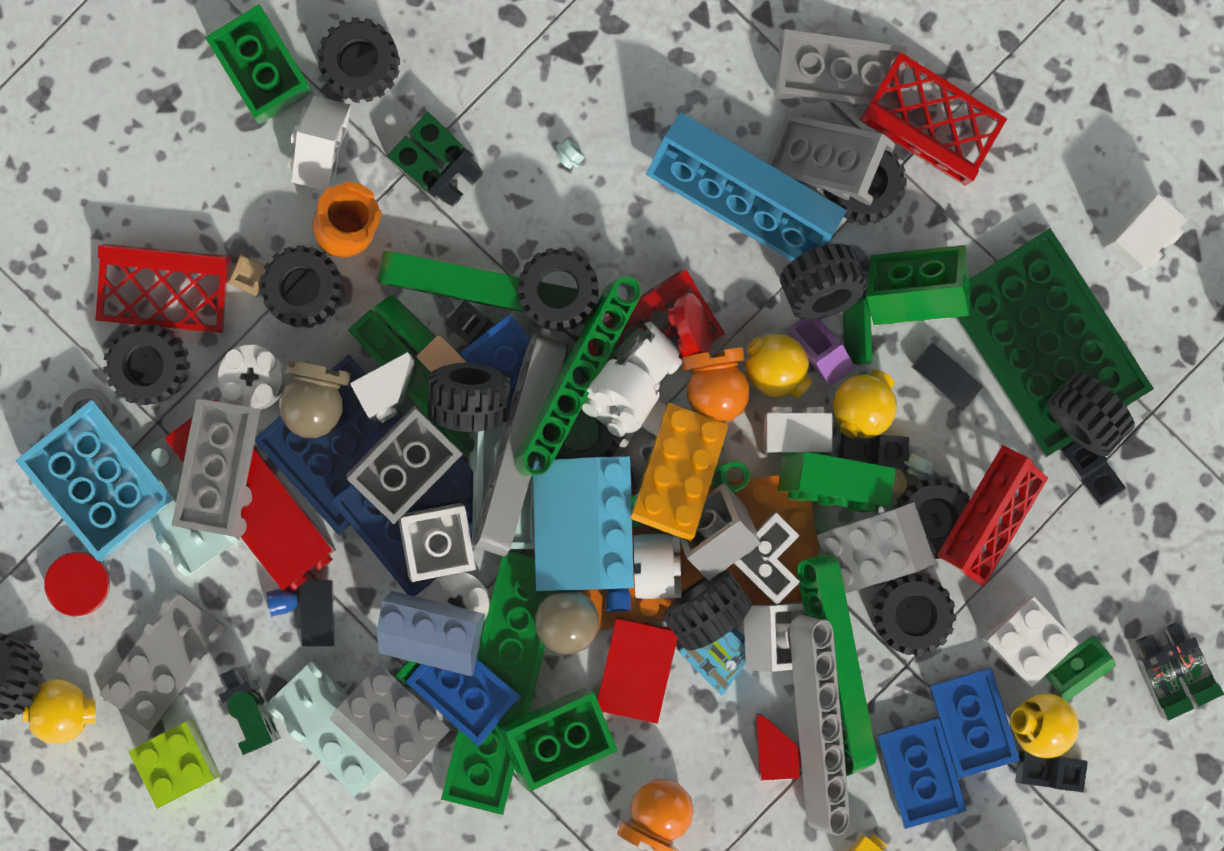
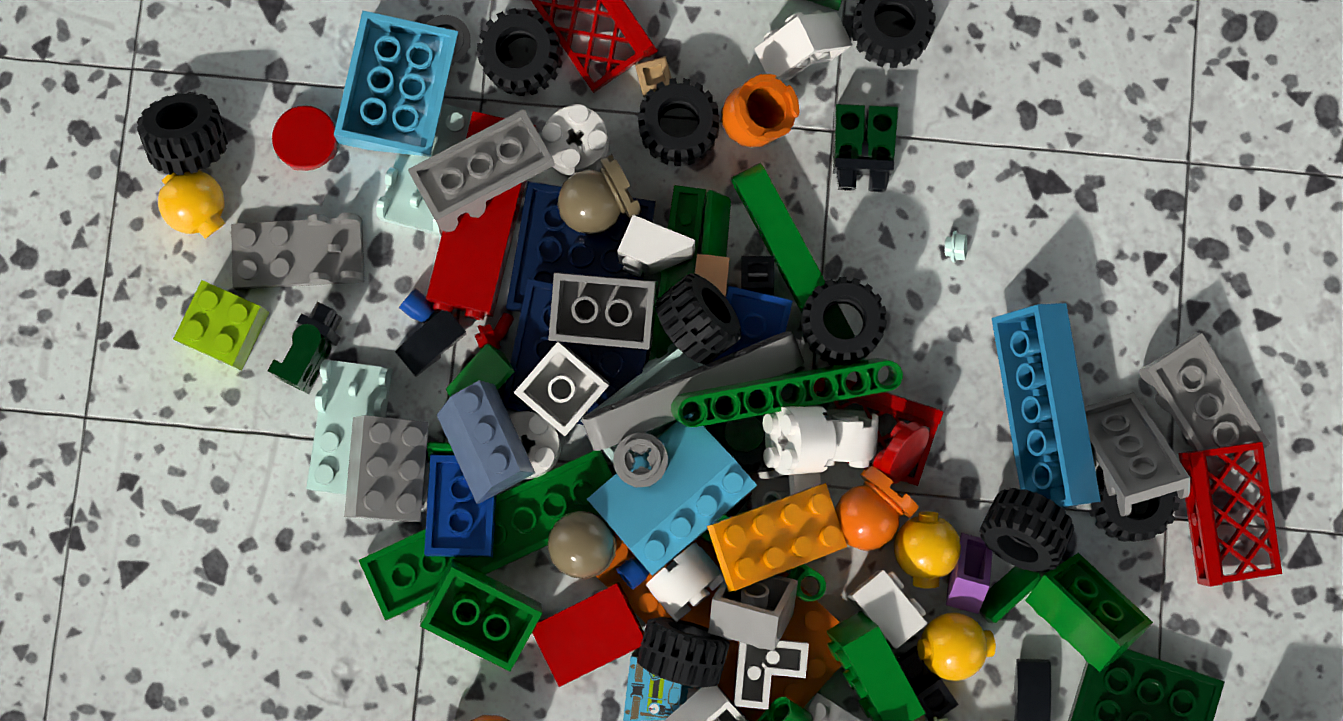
camera: 55 degrees right, 5 degrees down
none -> green slope [446,344,514,397]
none -> red plate [474,313,514,349]
none -> light grey gear [613,433,668,488]

